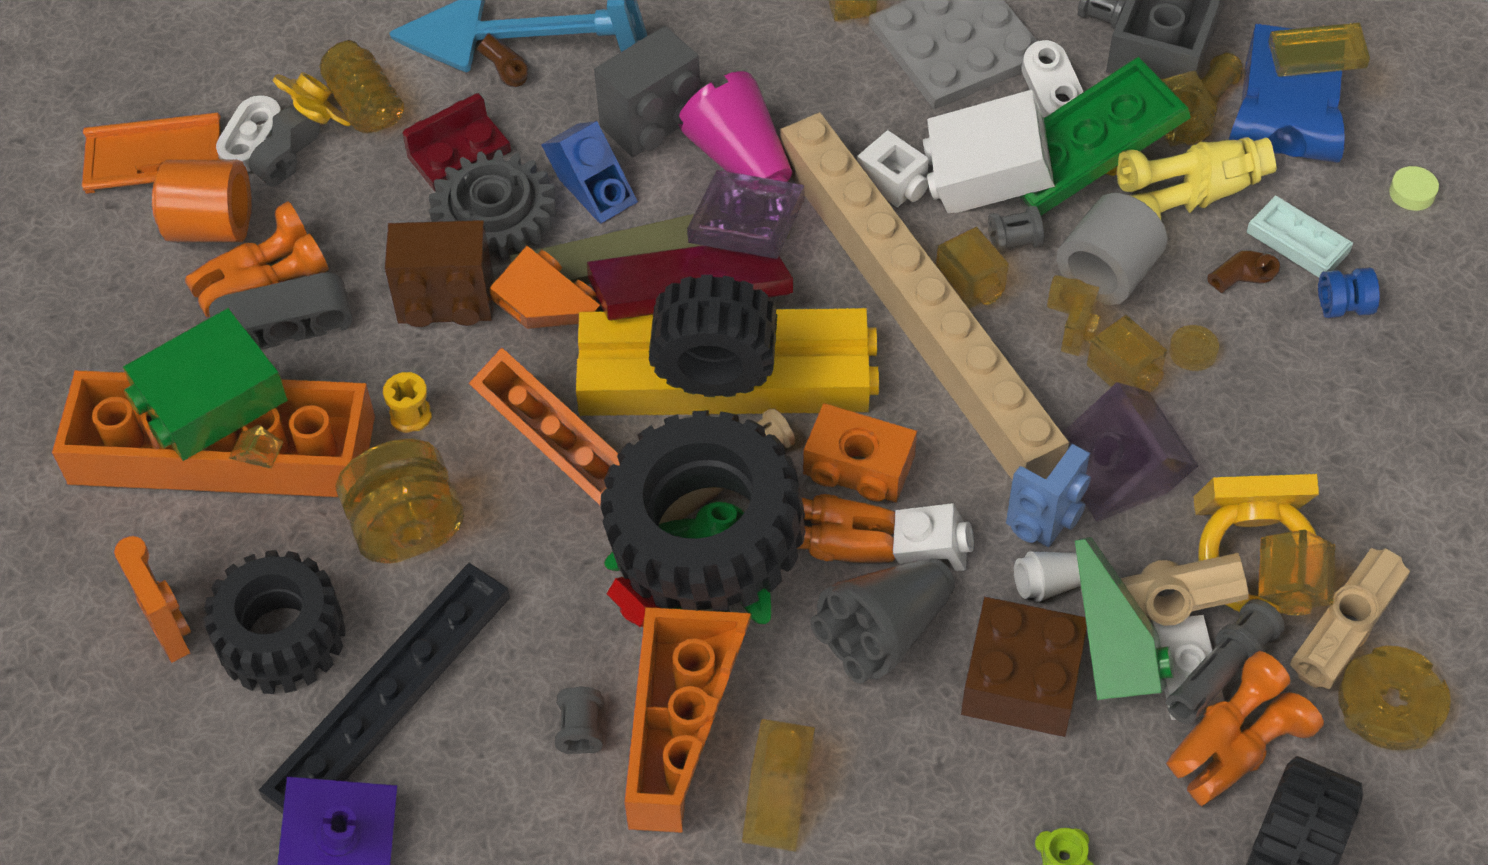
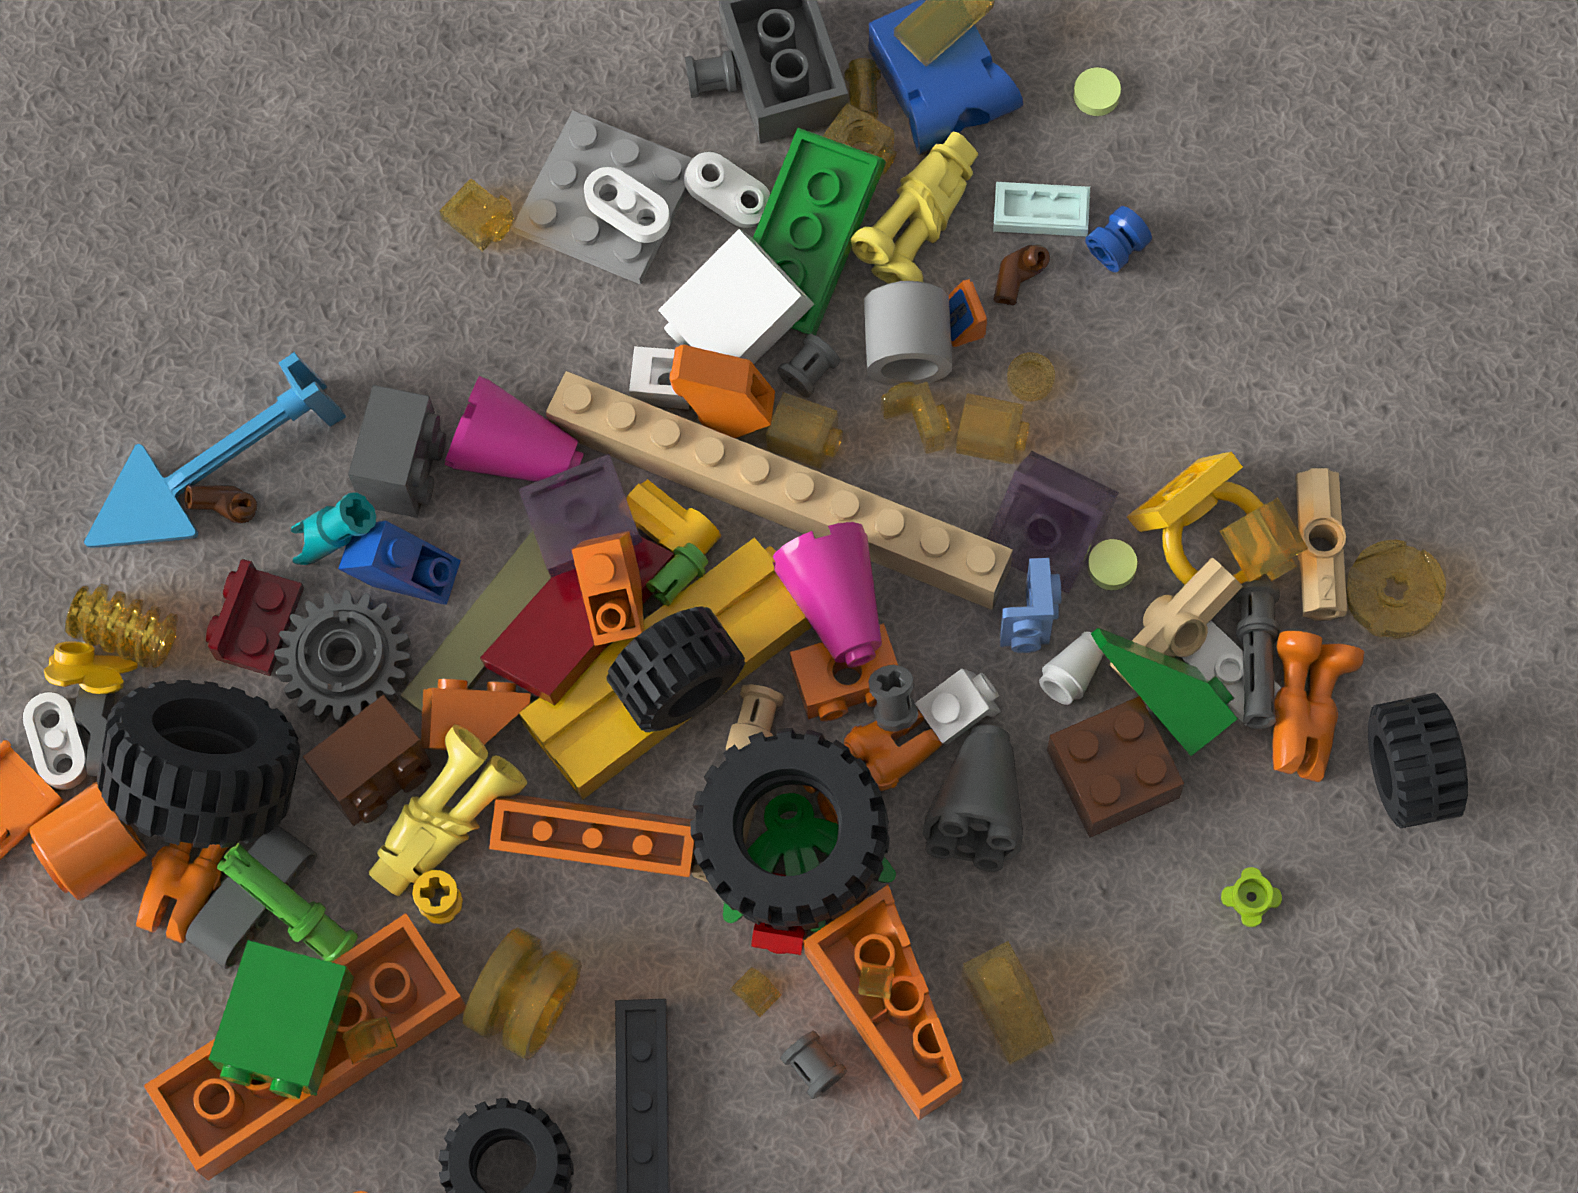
camera: 35 degrees left, 15 degrees up
none -> black tyre [97,680,300,848]
none -> bright green pin [217,843,358,962]
none -> teal piece [291,492,376,565]
none -> light yellow piece [369,725,527,896]
none -> orange slope [571,531,644,646]
none -> white plate [584,167,670,243]
none -> yellow piece [620,479,721,555]
none -> bright green pin [646,543,709,606]
none -> orange slope [670,344,775,438]
none -> clear yellow piece [730,967,781,1017]
none -> dark pink cone [772,522,882,667]
none -> clear yellow piece [858,962,895,999]
none -> dark grey bush [868,665,918,732]
none -> slope [949,279,987,347]
none -> yellowish green tile [1088,539,1137,590]

